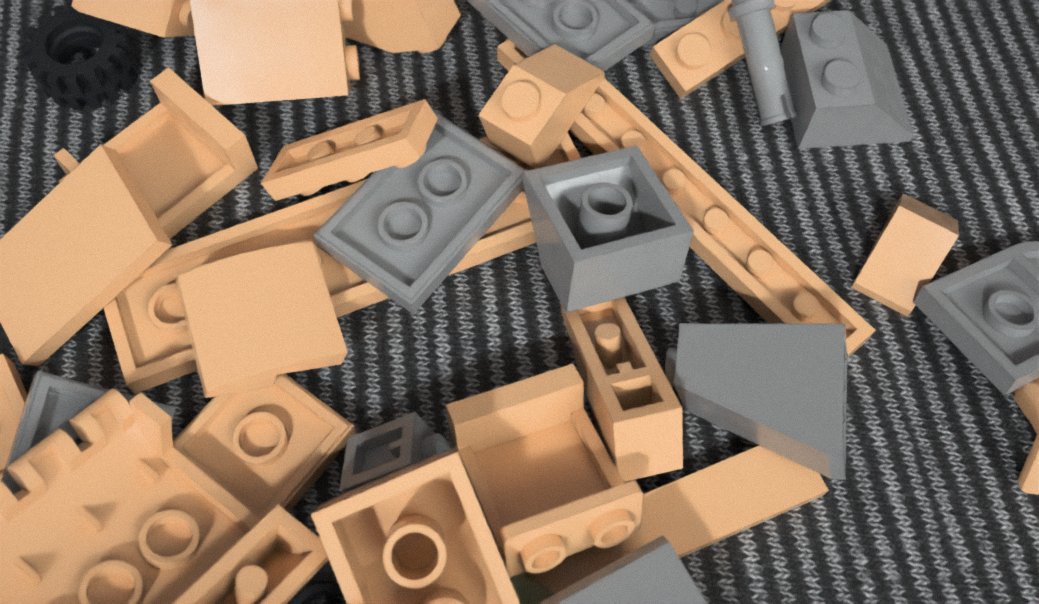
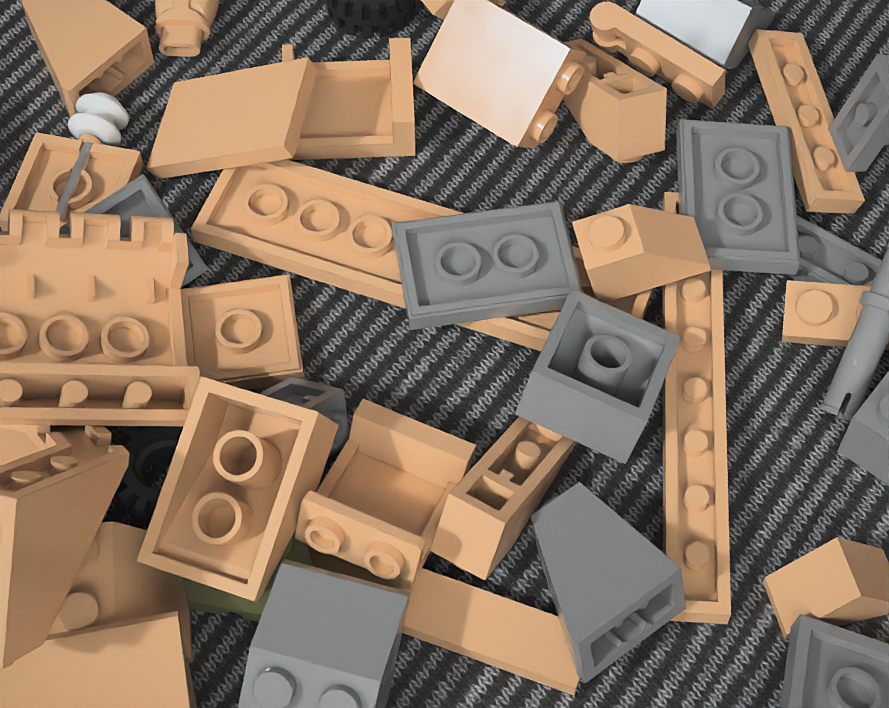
camera: 45 degrees right, 5 degrees down
light nougat slope [176,241,348,398] -> none
light nougat plate [261,99,438,201] -> none

